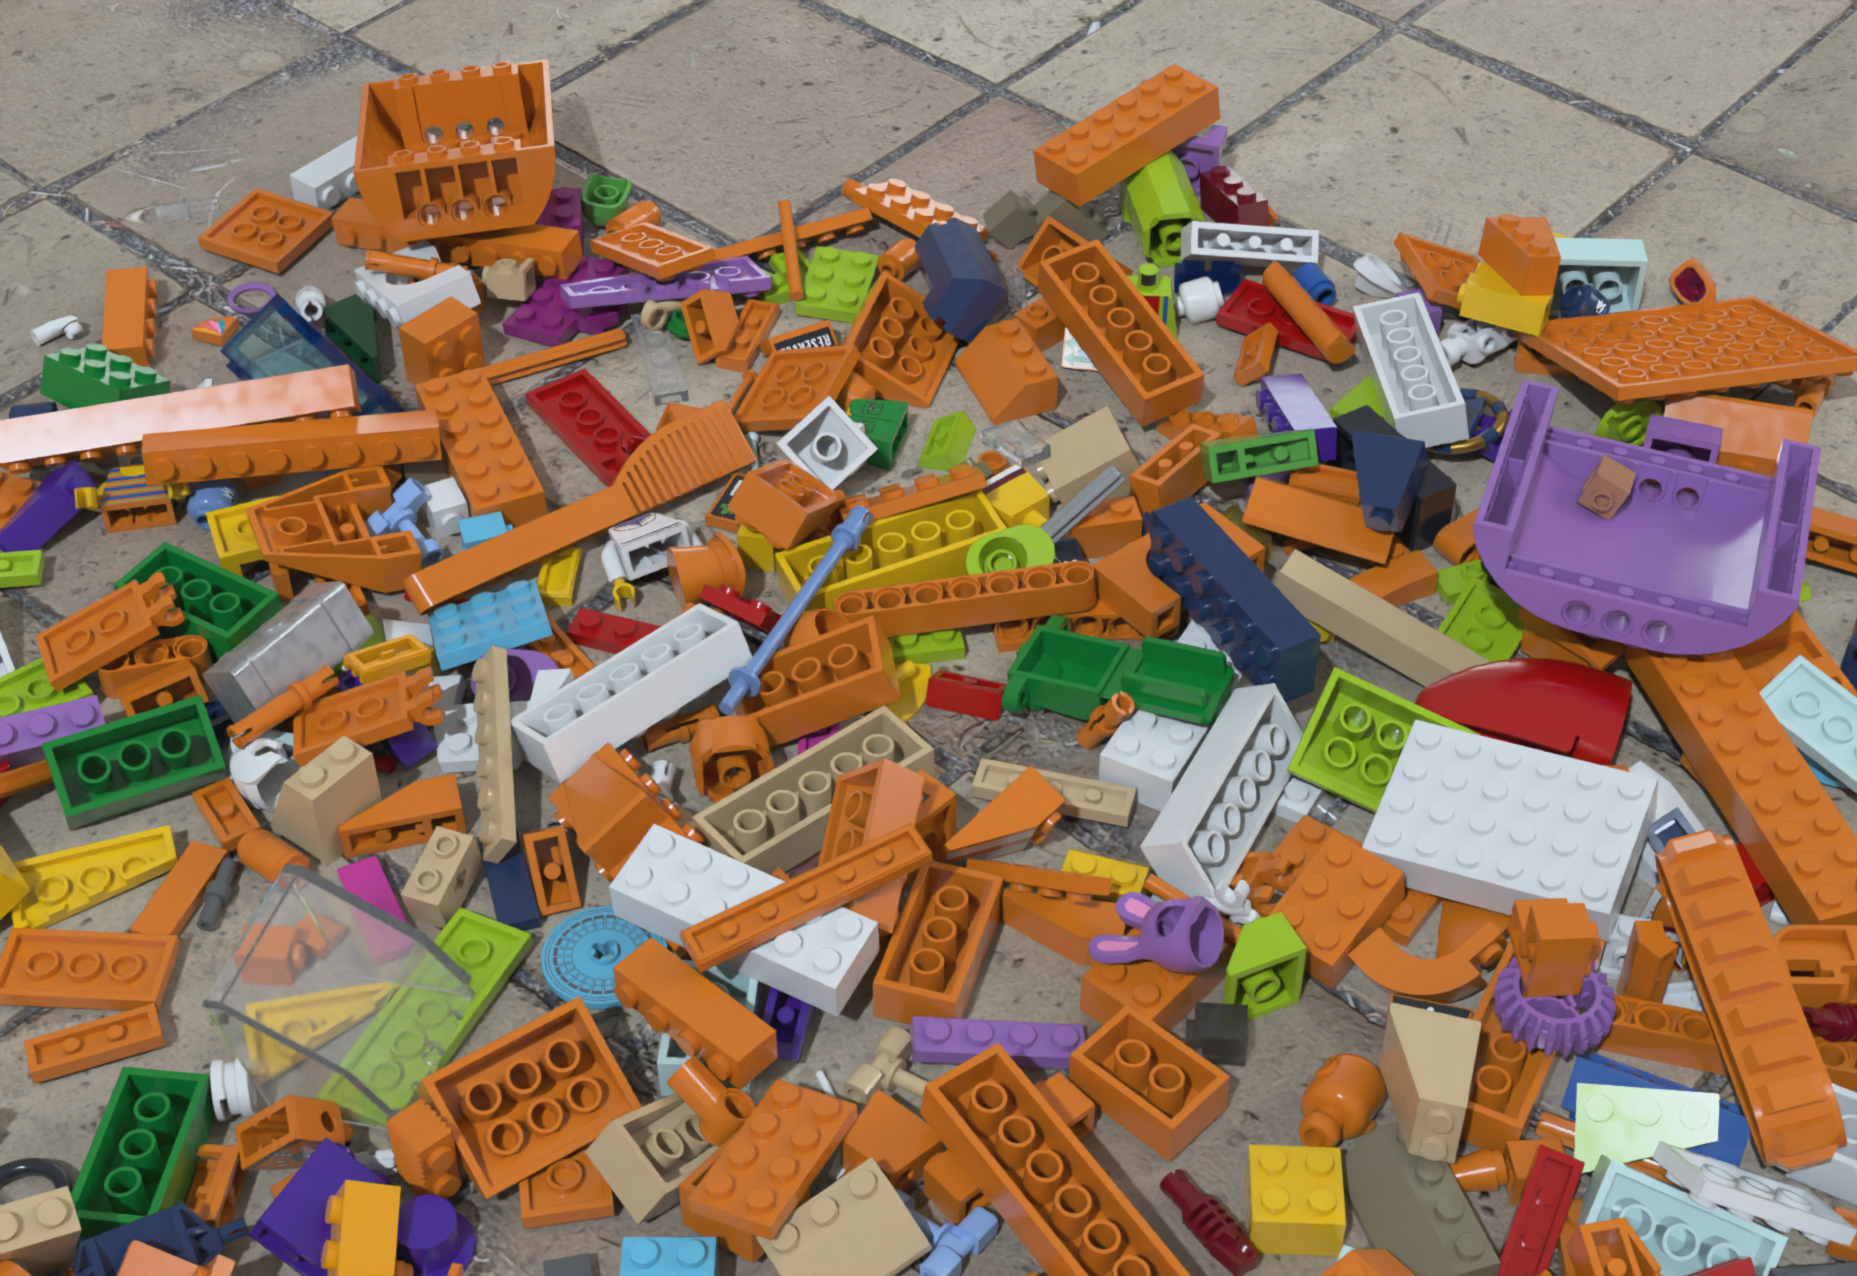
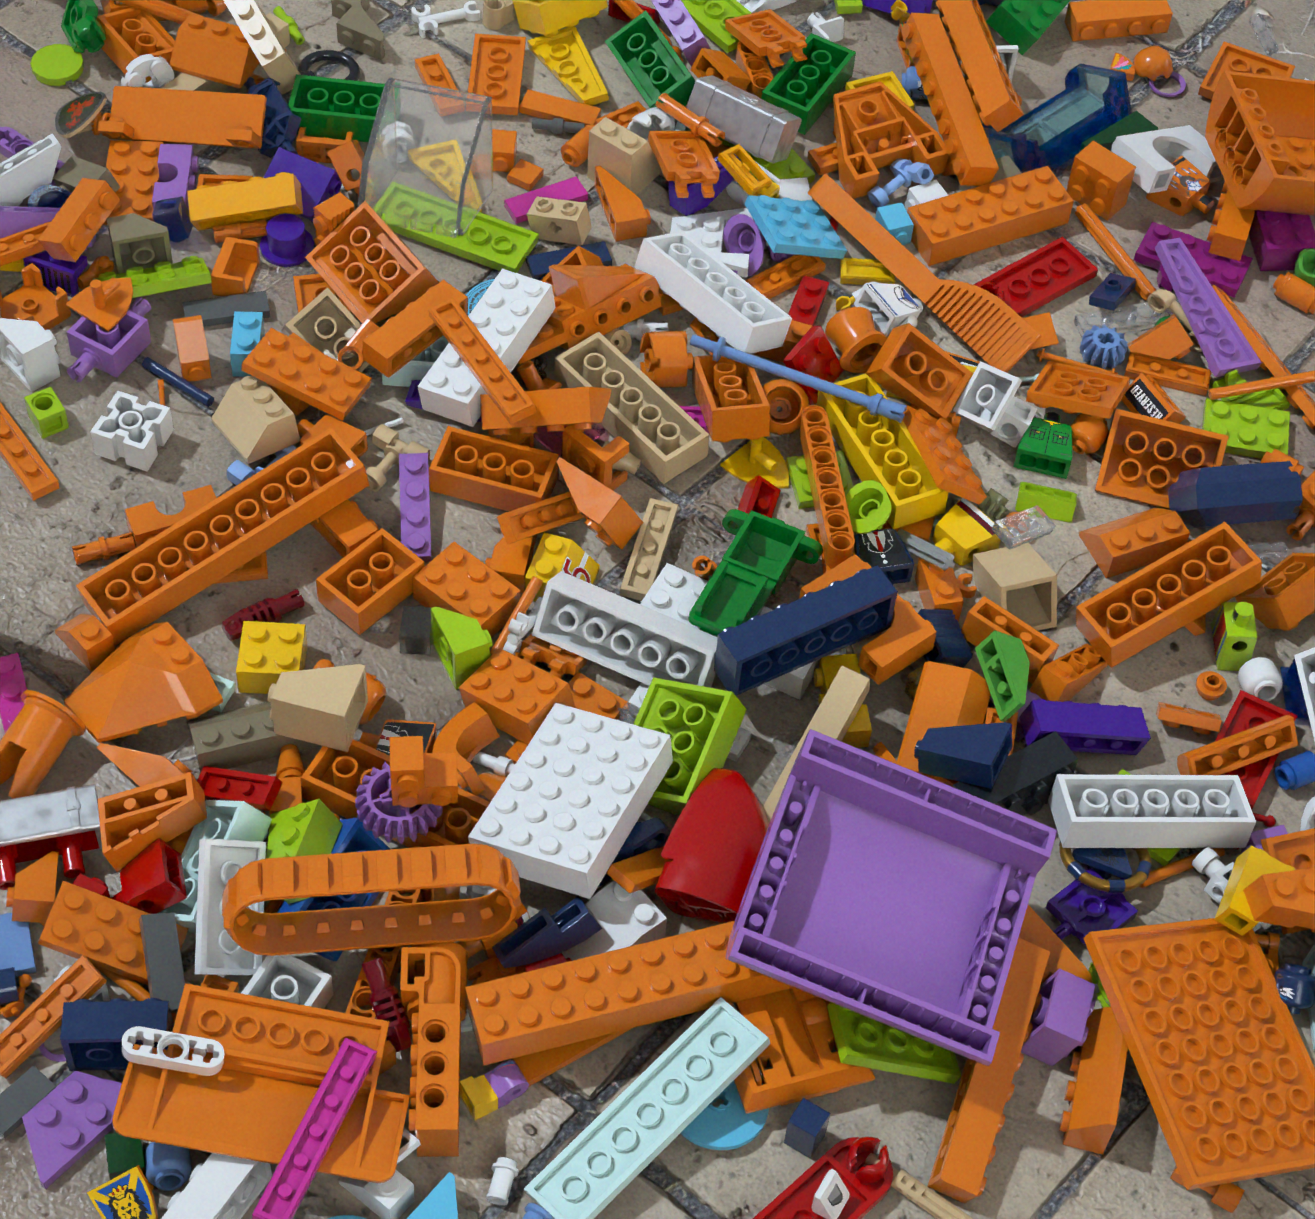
camera: 85 degrees right, 10 degrees up
white hinge [295,285,326,321] -> none
orange pin [365,249,468,280] -> none
tan plate [472,645,517,864] -> none
tan brick [482,258,536,301] -> none
orange plate [590,221,716,281] -> none
medium lavender piece [1088,892,1224,973] -> none
nougat brick [1577,454,1636,521] -> none
none -> white bar [473,751,515,777]
none -> white bracket [807,12,844,42]
none -> medium blue gear [1079,324,1128,369]
none -> dark blue plate [1089,273,1136,311]
none -> orange hair [1133,46,1174,81]
none -> orange plate [1196,671,1227,700]

